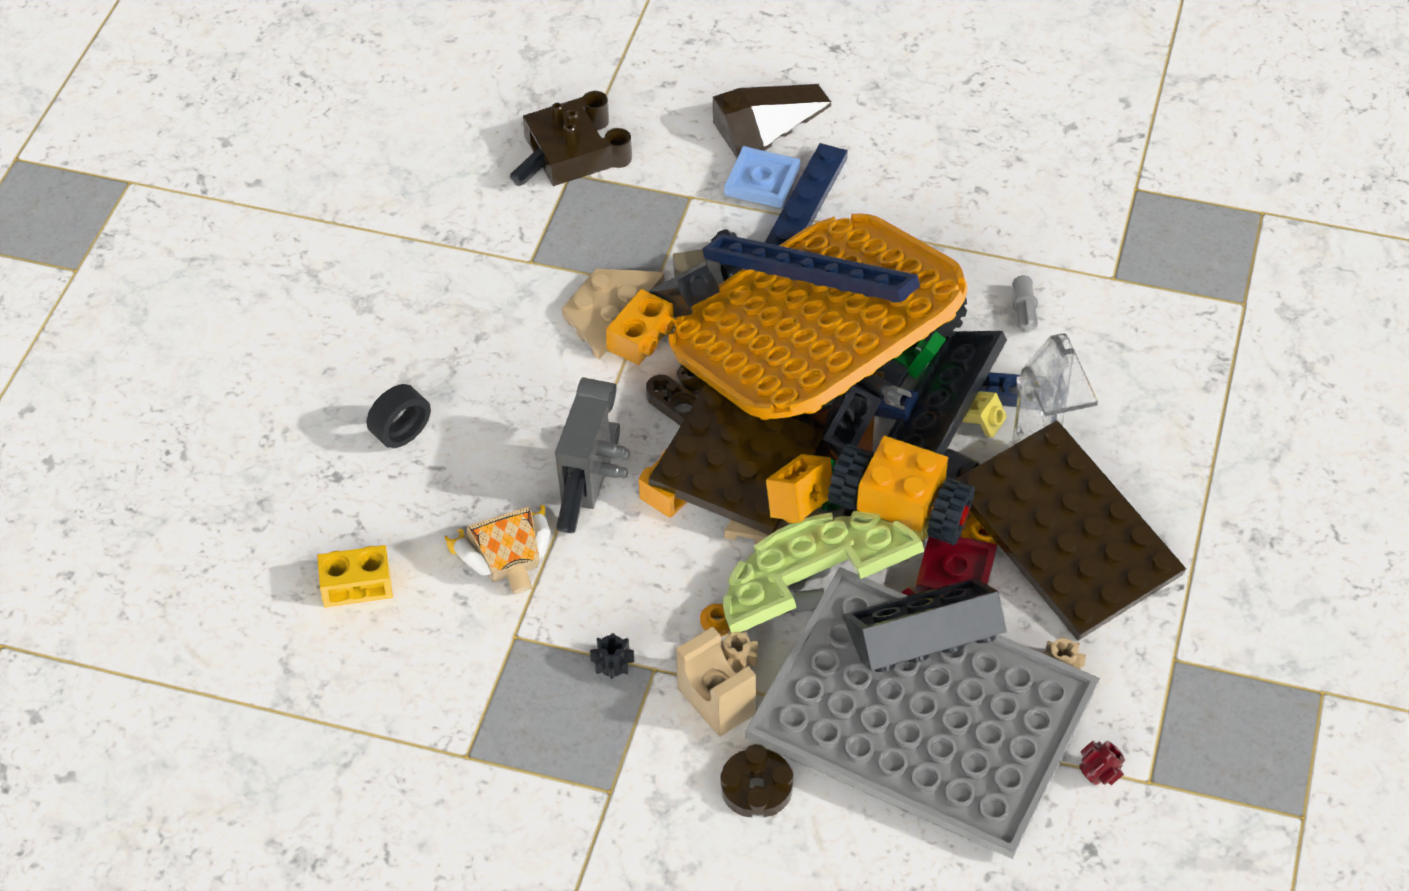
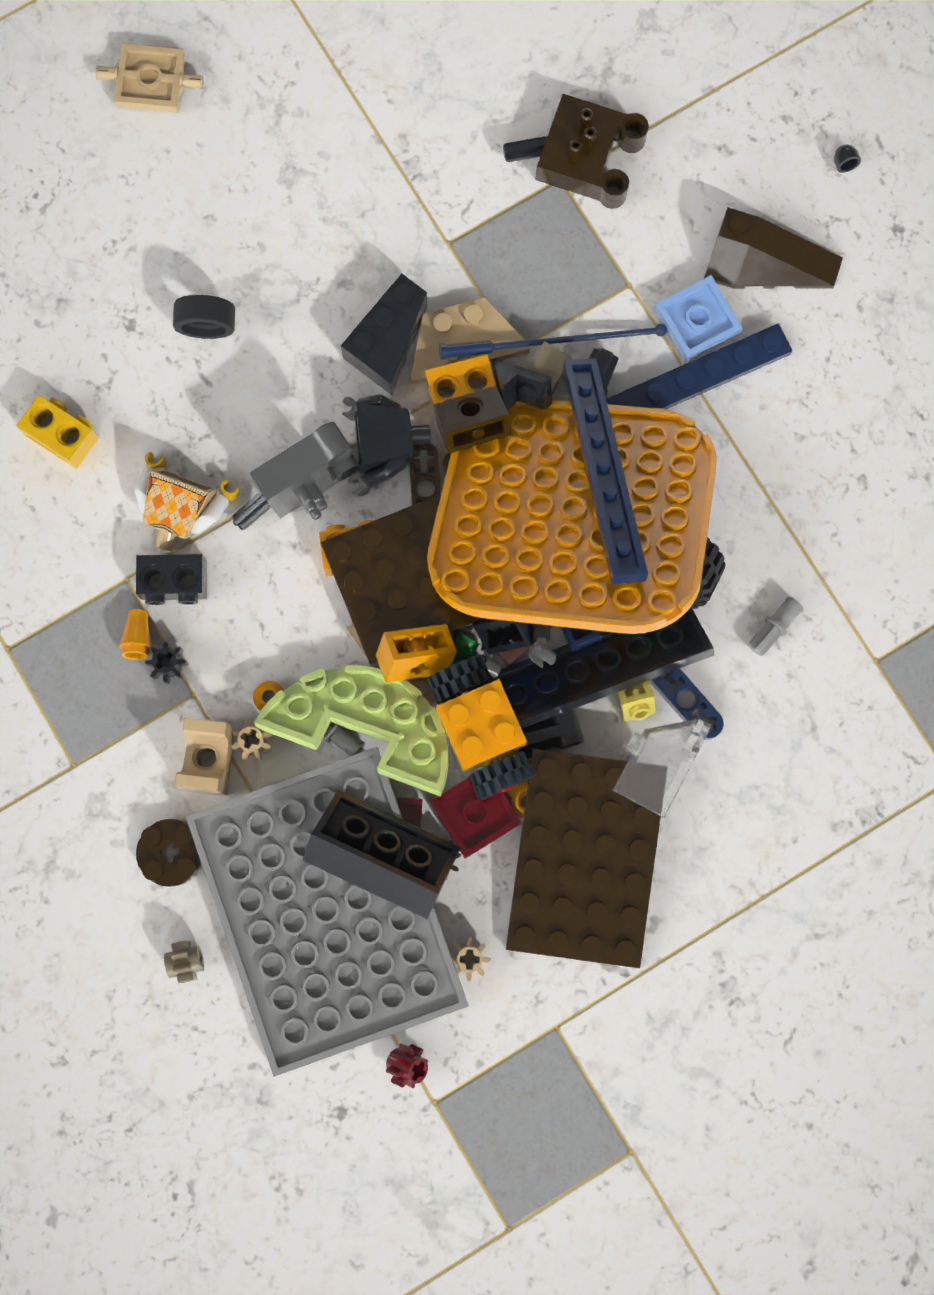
camera: 40 degrees right, 30 degrees up
none -> tan plate [95,43,204,113]
none -> light orange cone [119,609,152,660]
none -> black brick [136,554,207,605]
none -> dark tan gear [164,940,204,983]
none -> black wedge [341,273,428,396]
none -> black torso [342,394,431,496]
none -> dark brown brick [434,386,511,454]
none -> dark blue piece [439,324,667,360]
none -> black hinge [834,144,861,173]

